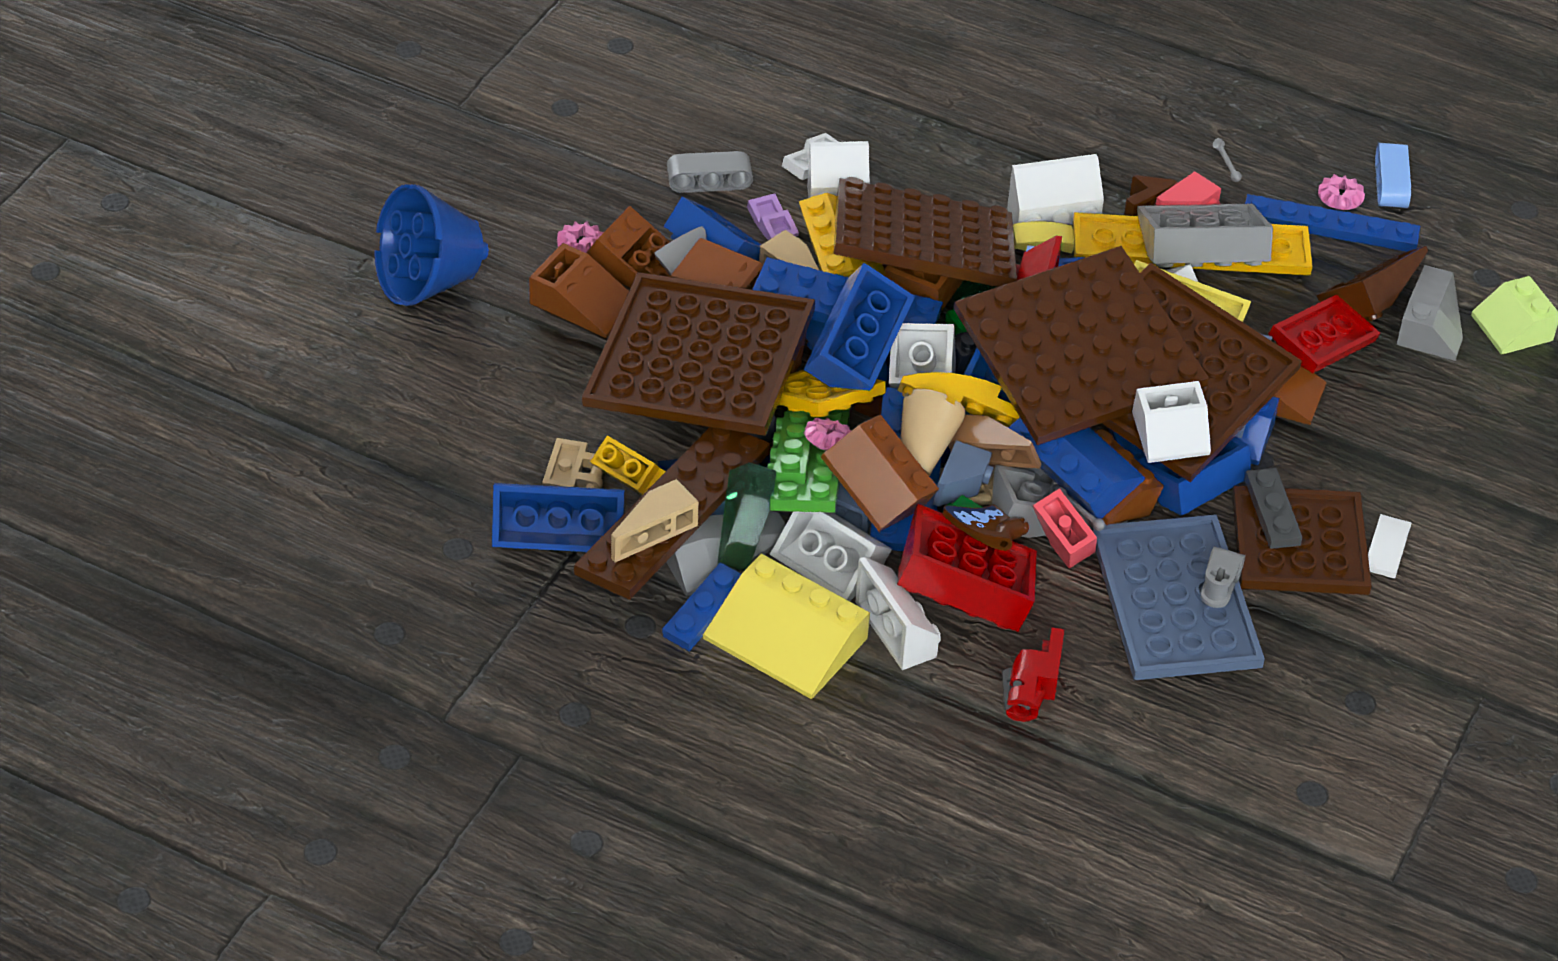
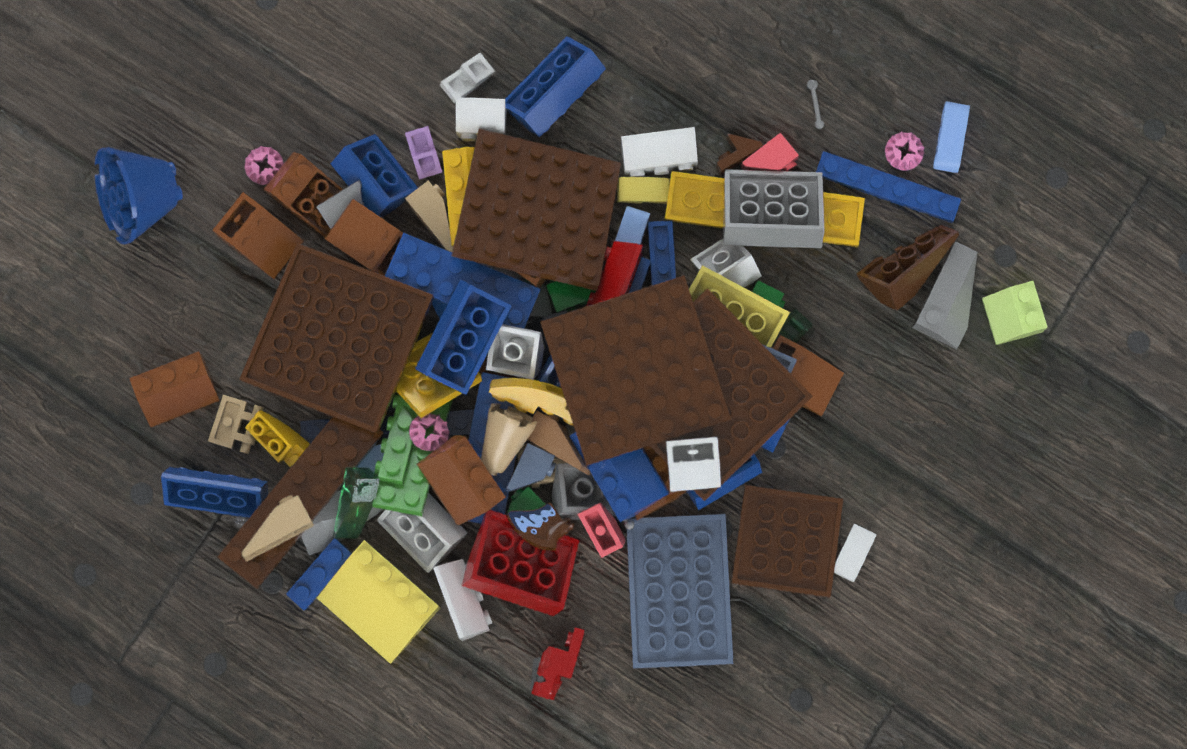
camera: 10 degrees right, 35 degrees up
light grey beam [667,151,753,193] -> none
light grey piece [1201,546,1245,608] -> none
dark grey plate [1244,468,1303,549] -> none
red plate [1268,294,1380,374] -> none
none -> dark orange slope [129,351,220,428]
none -> blue slope [505,36,606,137]

